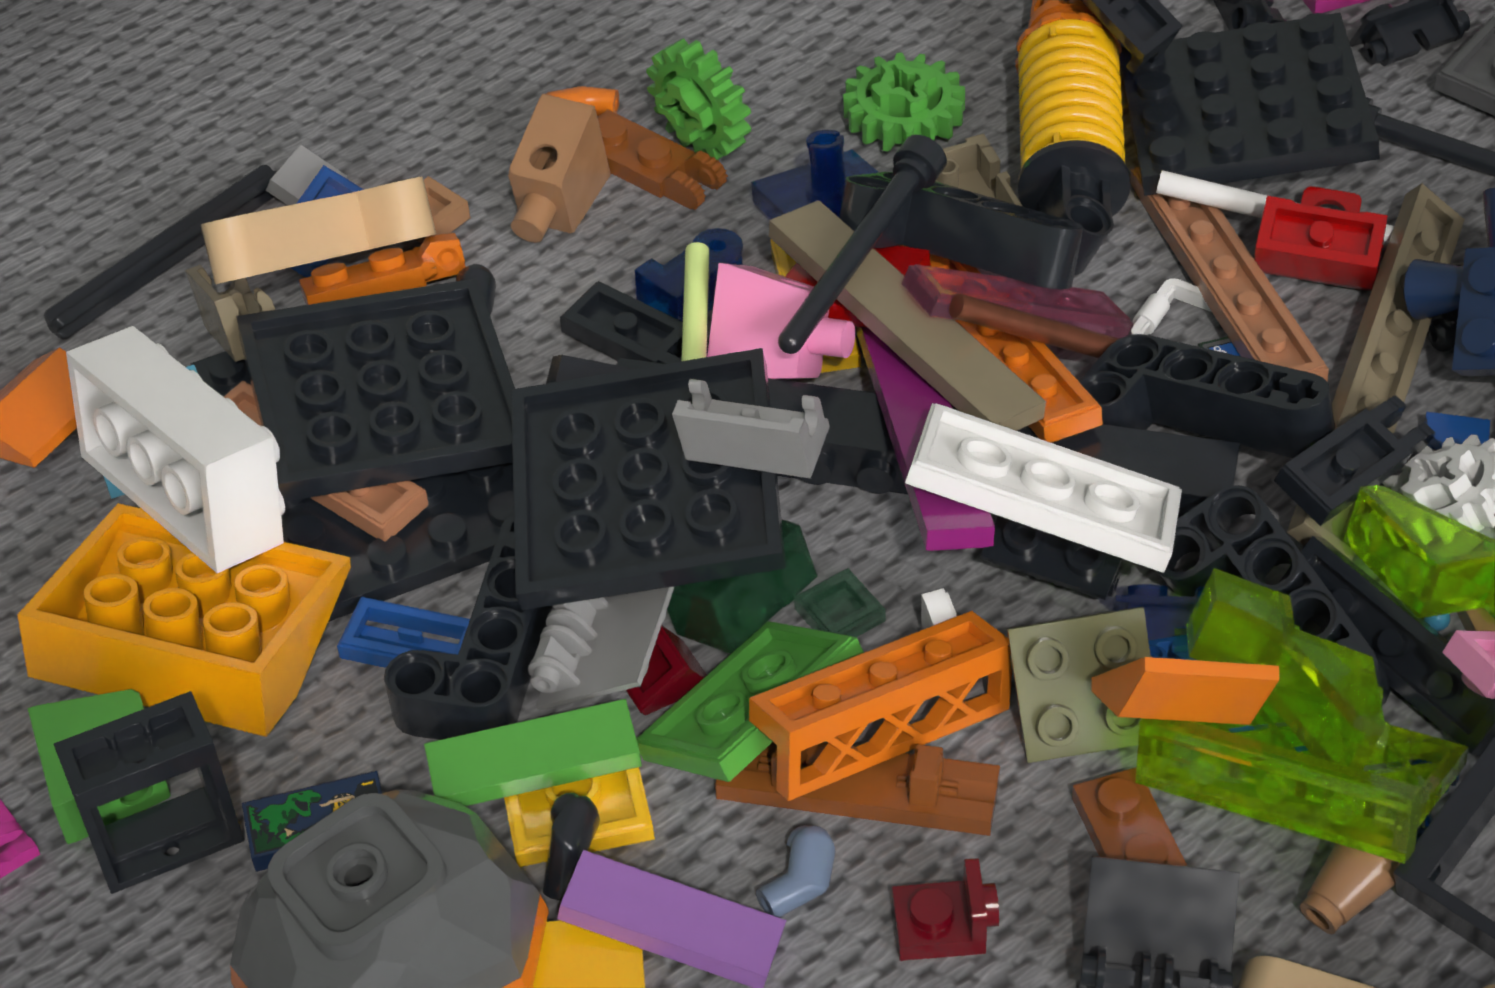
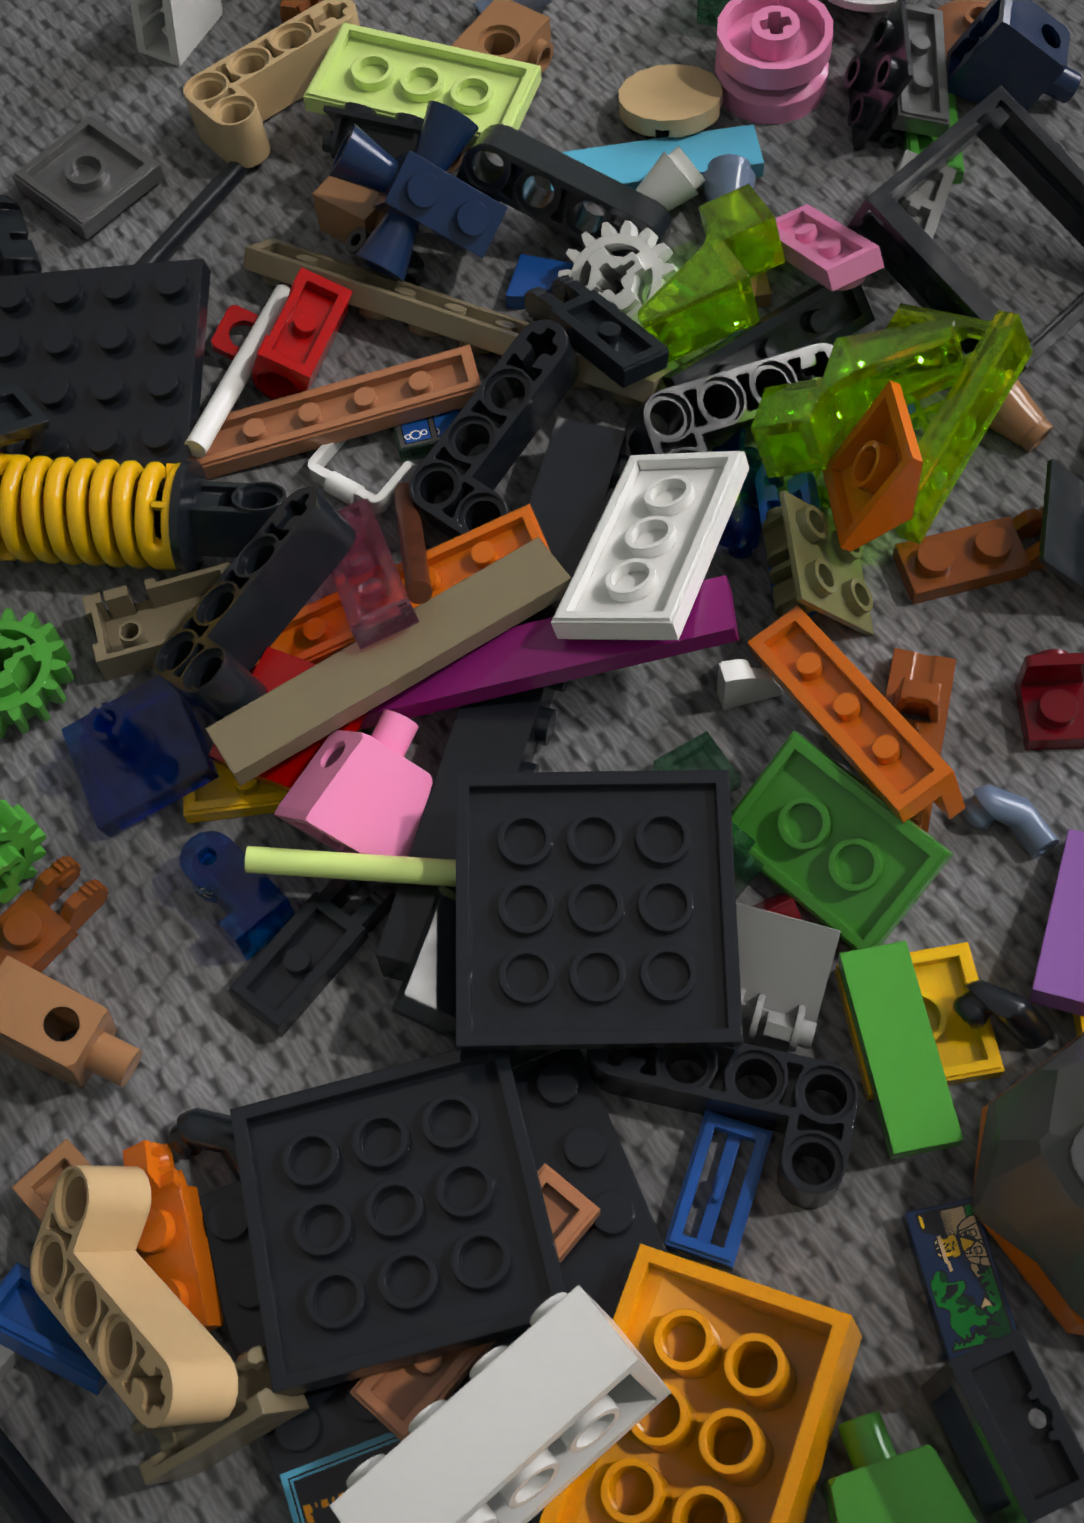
camera: 85 degrees left, 15 degrees up
light grey hinge [672,379,830,479] -> none
black piece [778,135,947,354] -> none

